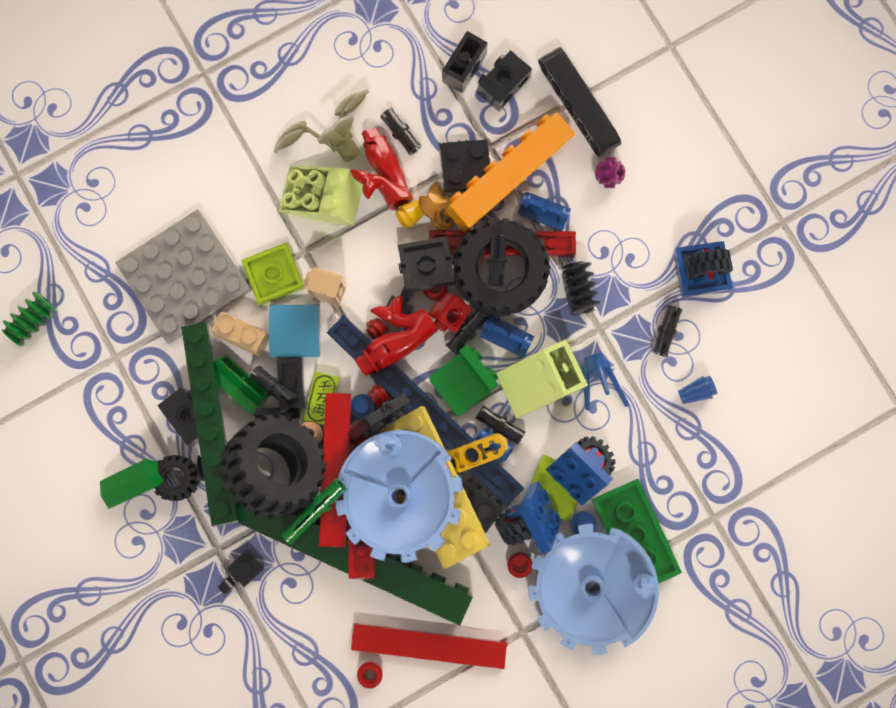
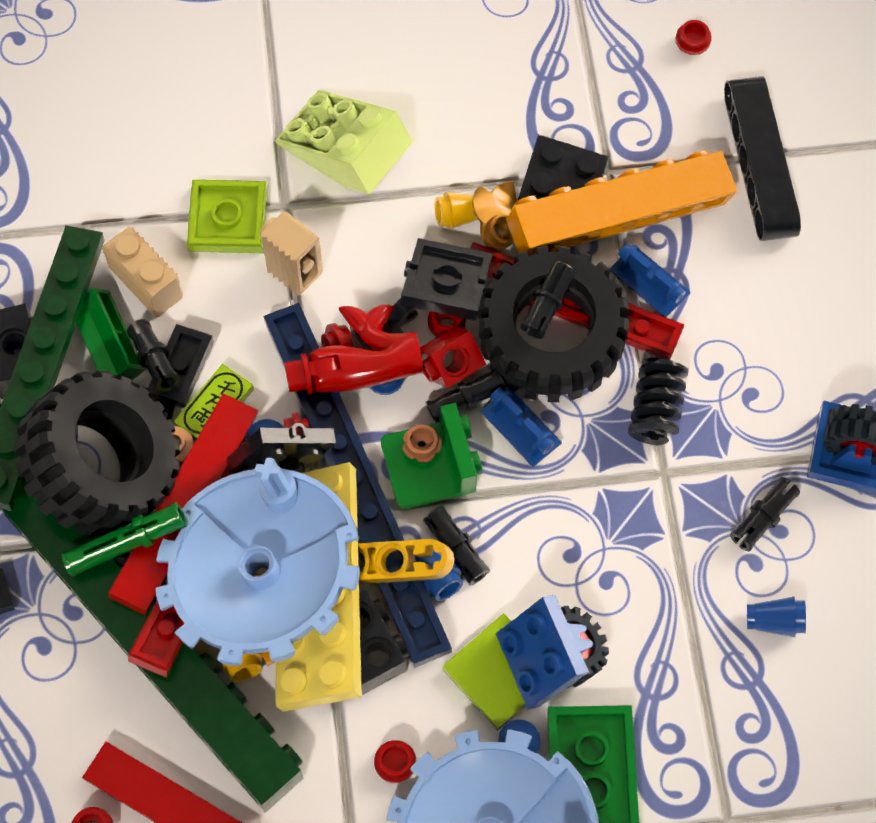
camera: 20 degrees right, 15 degrees down
light grey plate [115,209,252,344] -> none
dark azure slope [269,304,321,358] -> none
olive plant [274,89,370,162] -> none
red piece [350,128,413,210] -> none
black pin [380,108,421,155] -> none
black brick [442,31,488,94] -> none
black brick [478,50,532,112] -> none
blue plate [494,481,561,553] -> none
yellowish green slope [496,340,588,419] -> none
blue plant [582,353,629,410] -> none
magenta gear [595,157,626,188] -> none
none -> nougat plate [403,424,442,463]
none -> red plate [675,20,712,55]

